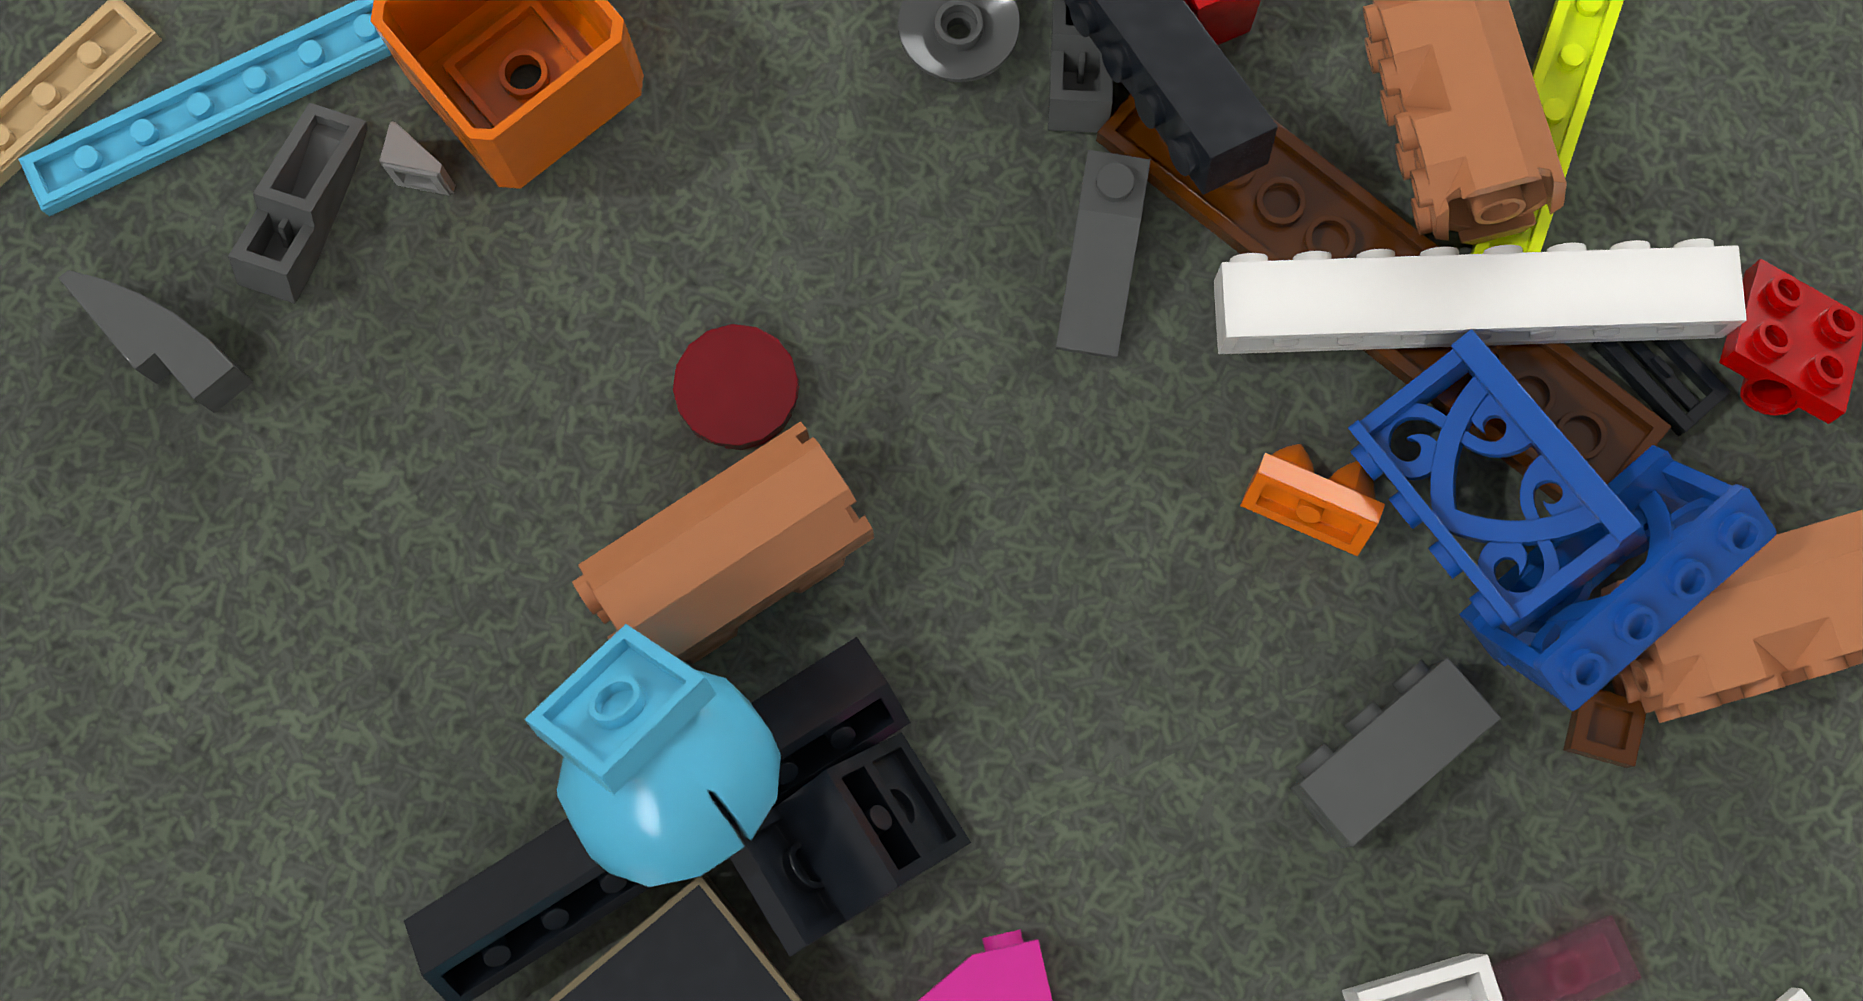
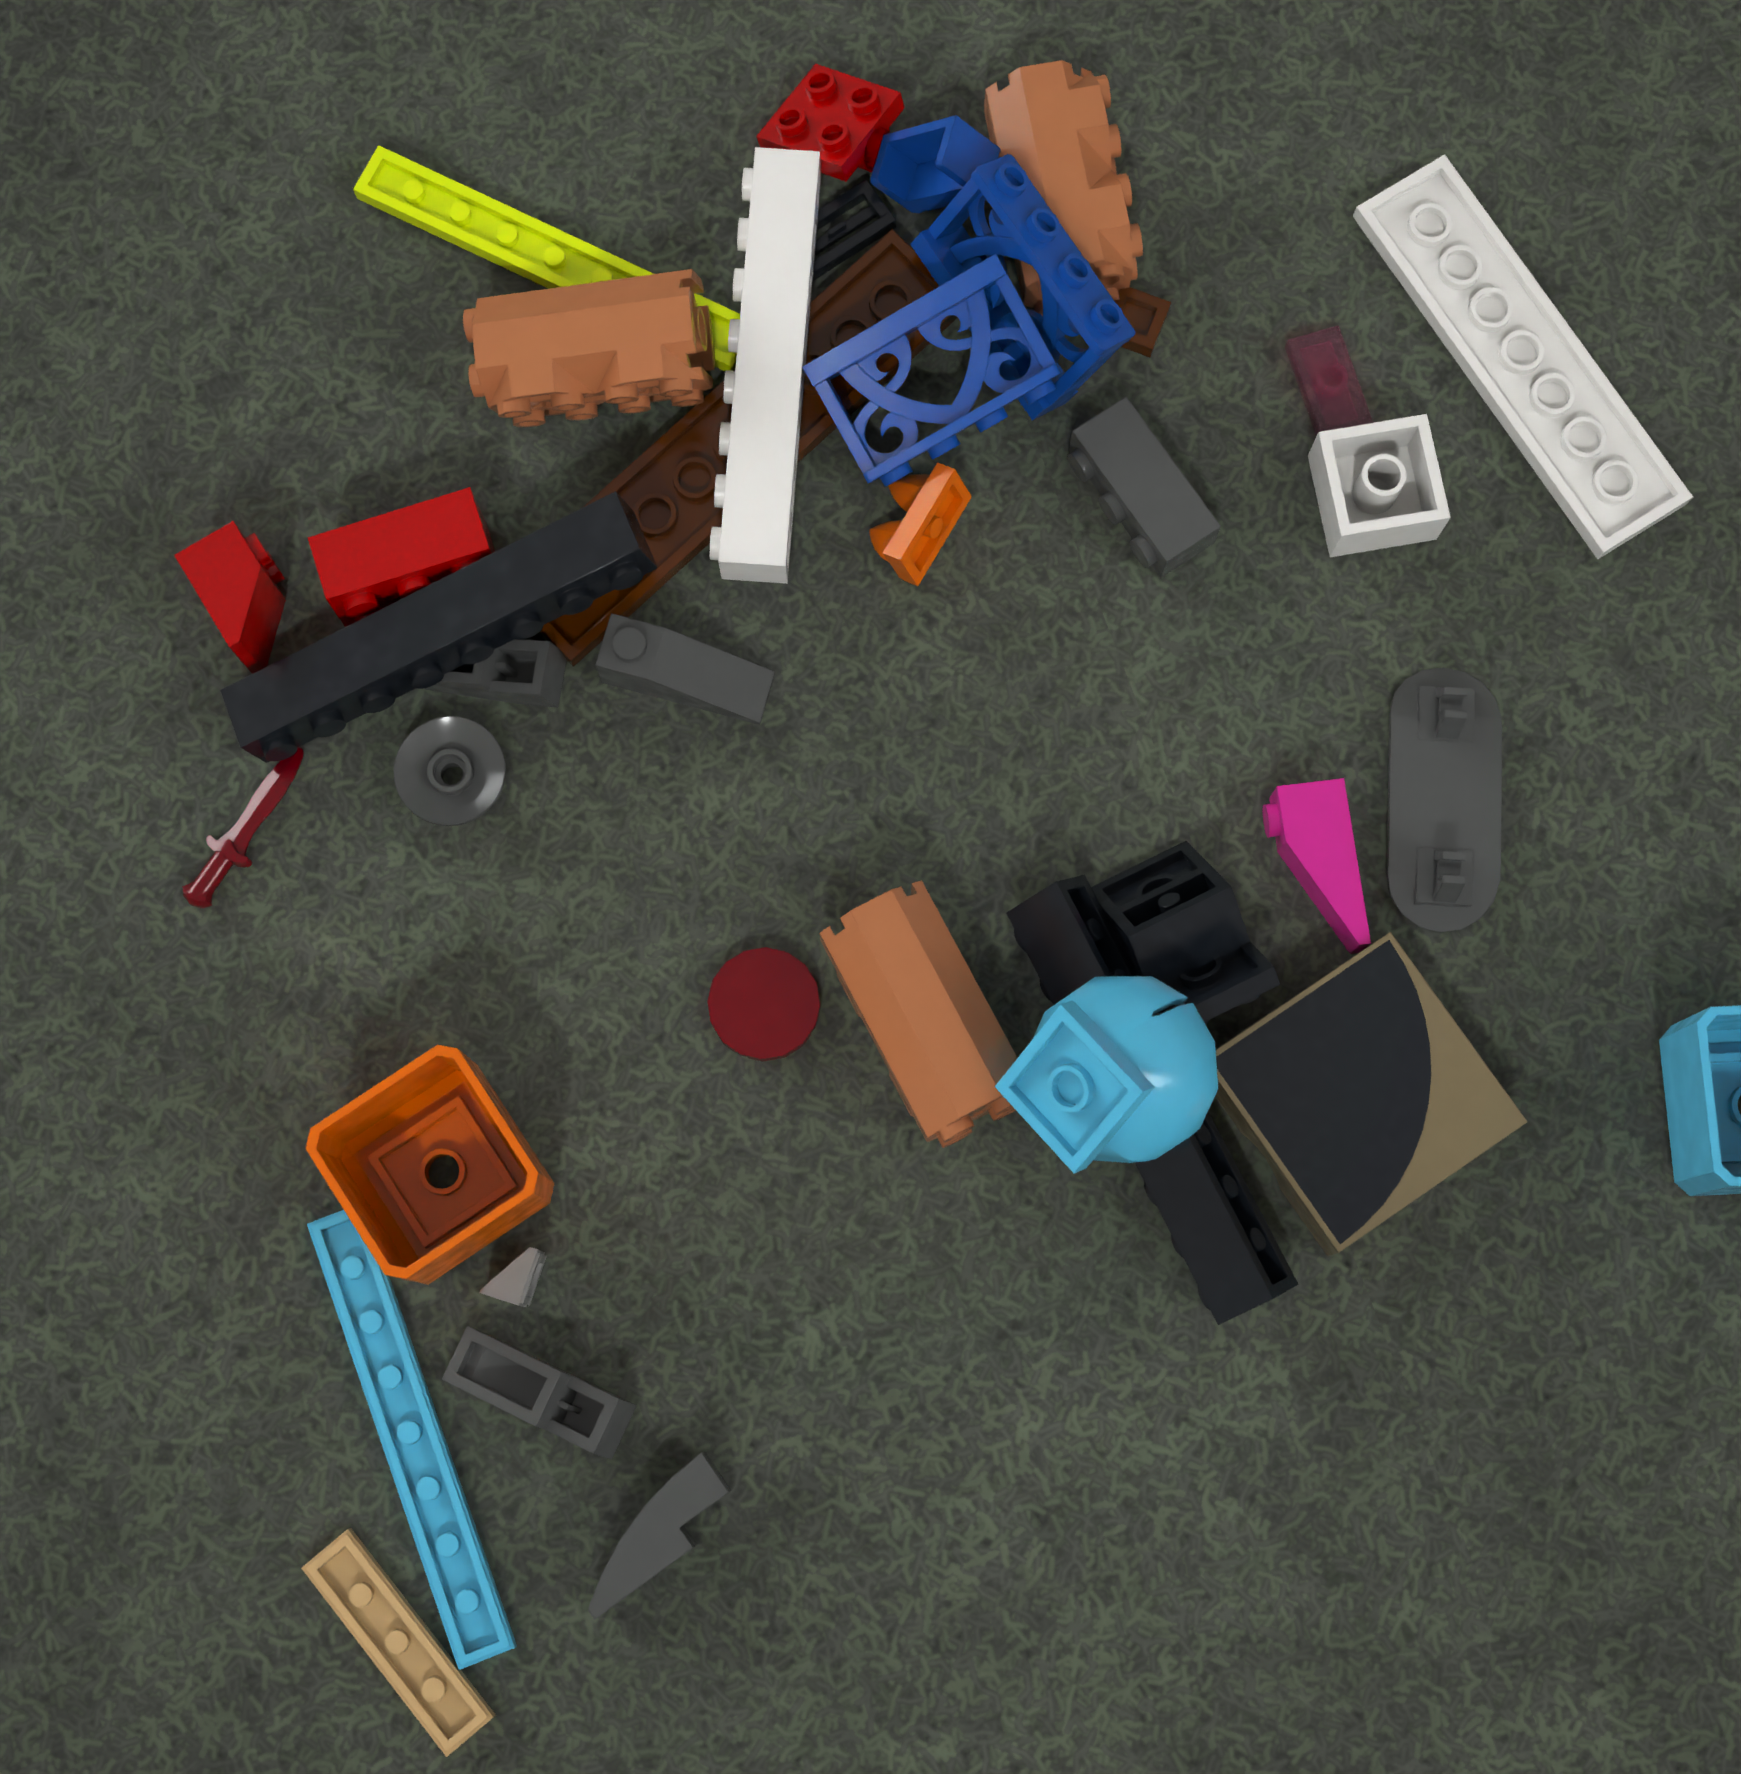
camera: 85 degrees left, 0 degrees up
none -> blue panel [870,115,1001,214]

